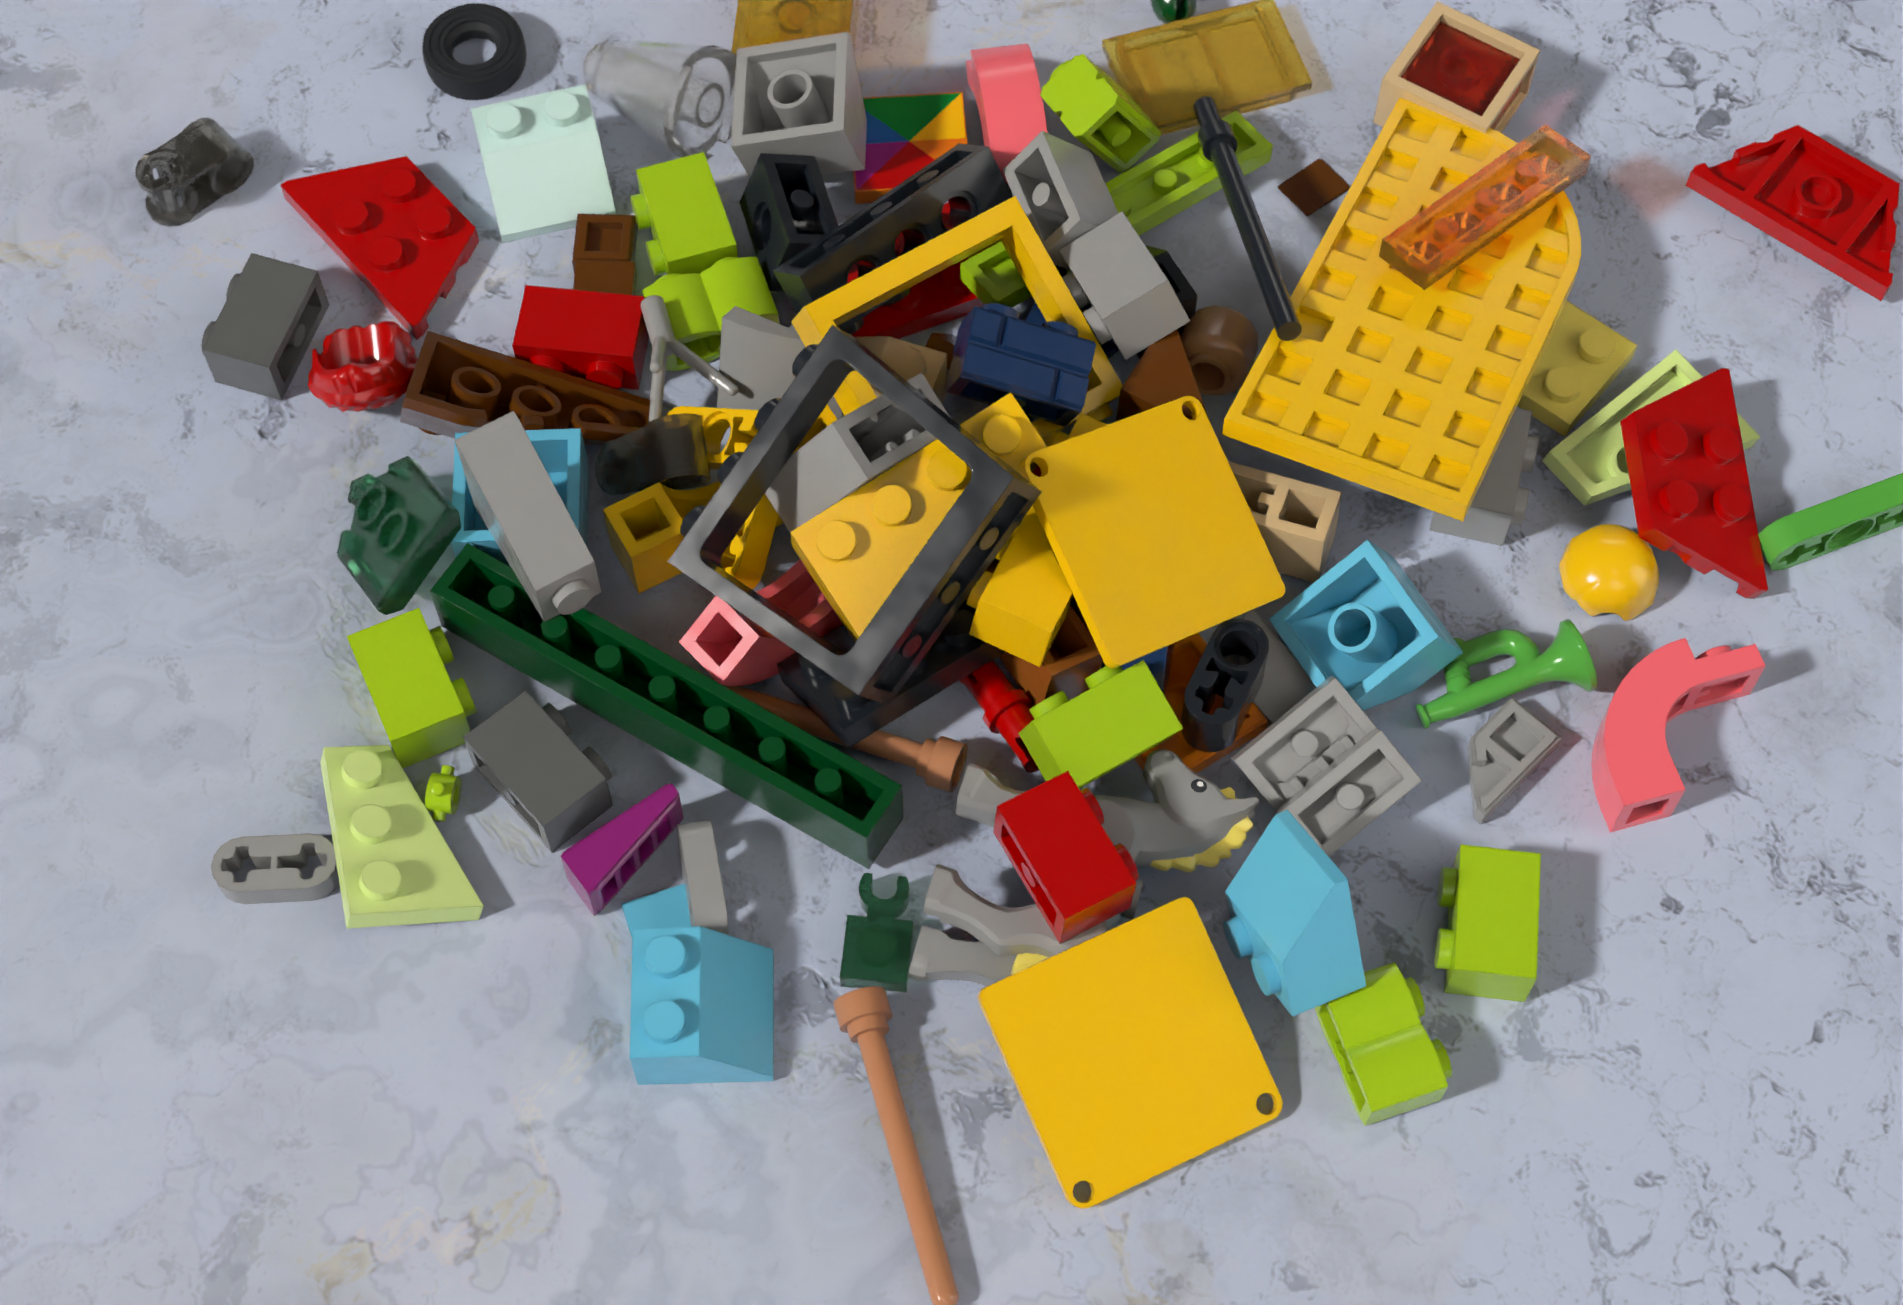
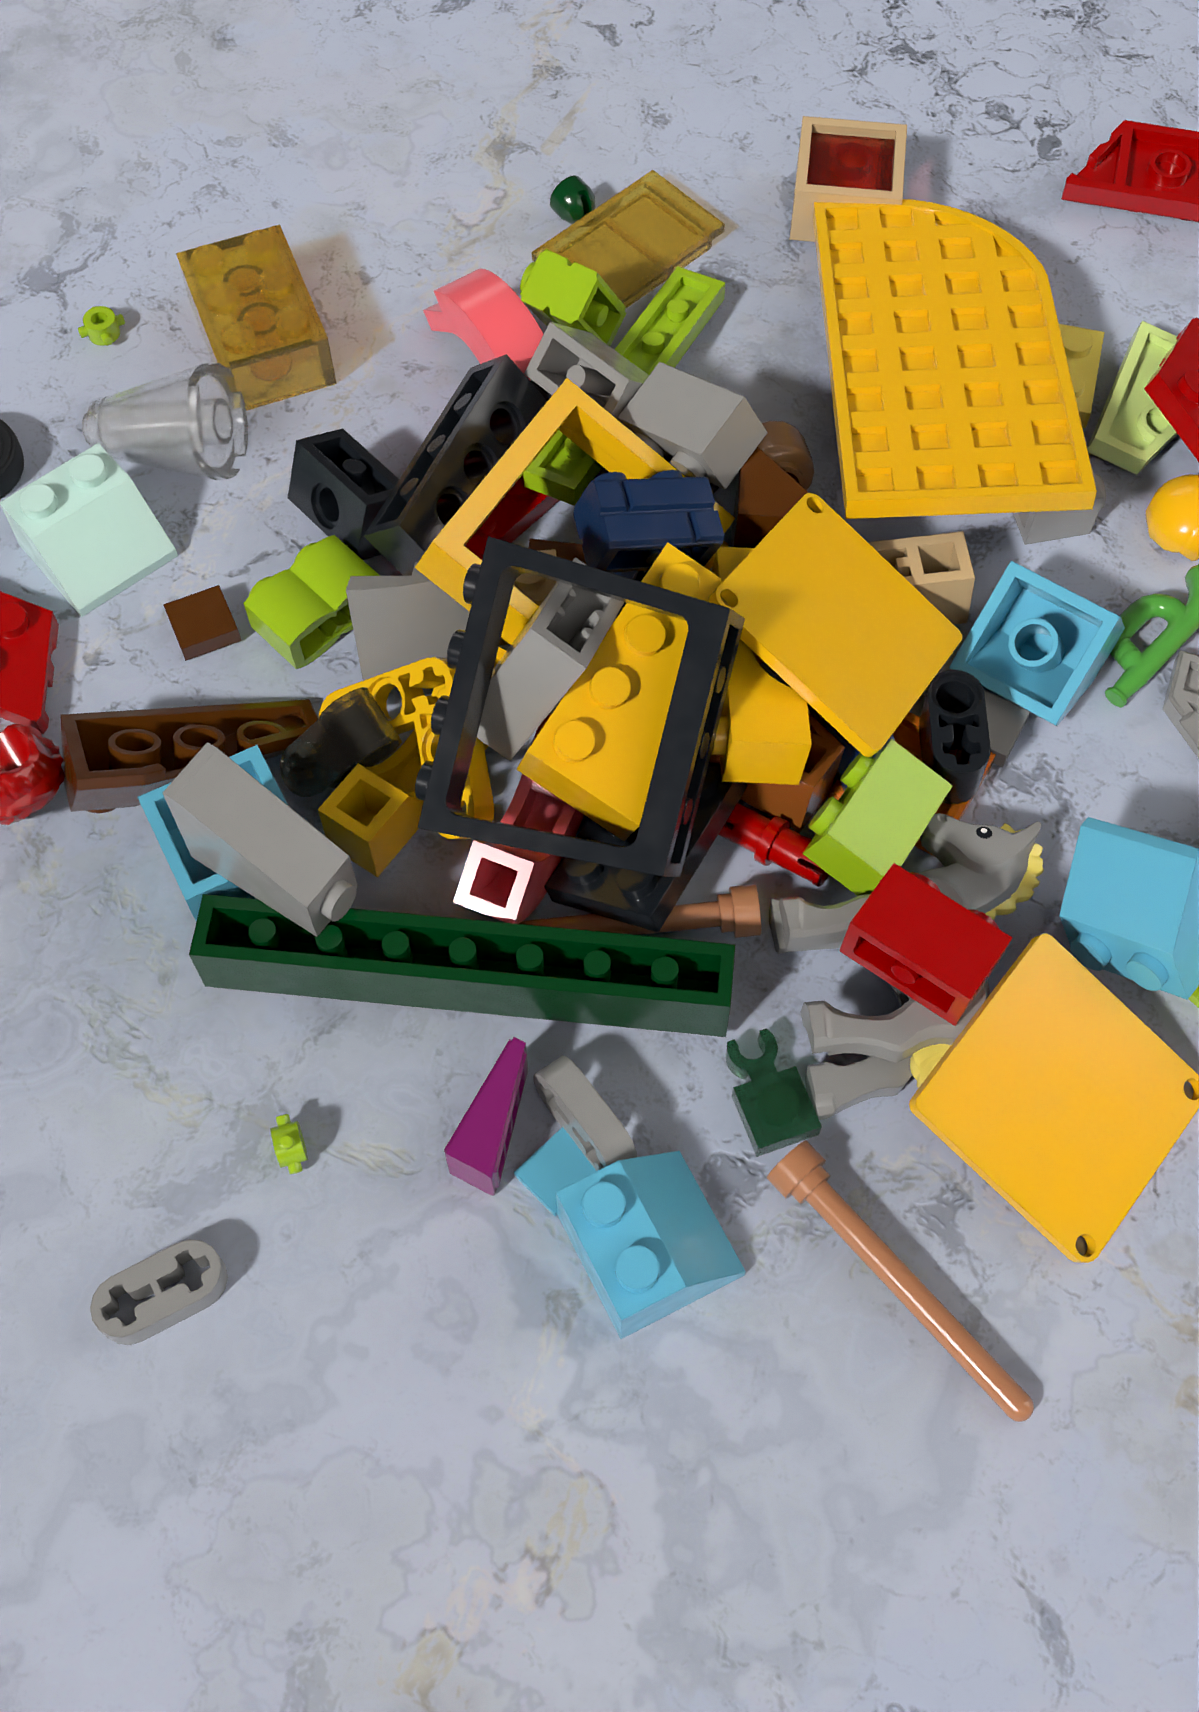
camera: 25 degrees left, 0 degrees up
yellowish green wing [320,745,484,929] -> none
clear green tile [337,456,461,615] -> none
lime brick [346,608,477,768] -> none
dark grey brick [463,690,613,853] -> none
red brick [512,285,649,390] -> none
reddish brown tile [572,213,638,274] -> none
lime brick [630,152,738,277] -> none
light grey plant [640,295,738,426] -> none
light grey slope [731,32,867,177] -> none
tile [853,92,967,204] -> none
black bar [1193,96,1302,341] -> none
light grey slope [1231,675,1422,857] -> none
reddish brown sticker [1278,159,1349,216] -> none
clear orange plate [1379,124,1591,290] -> none

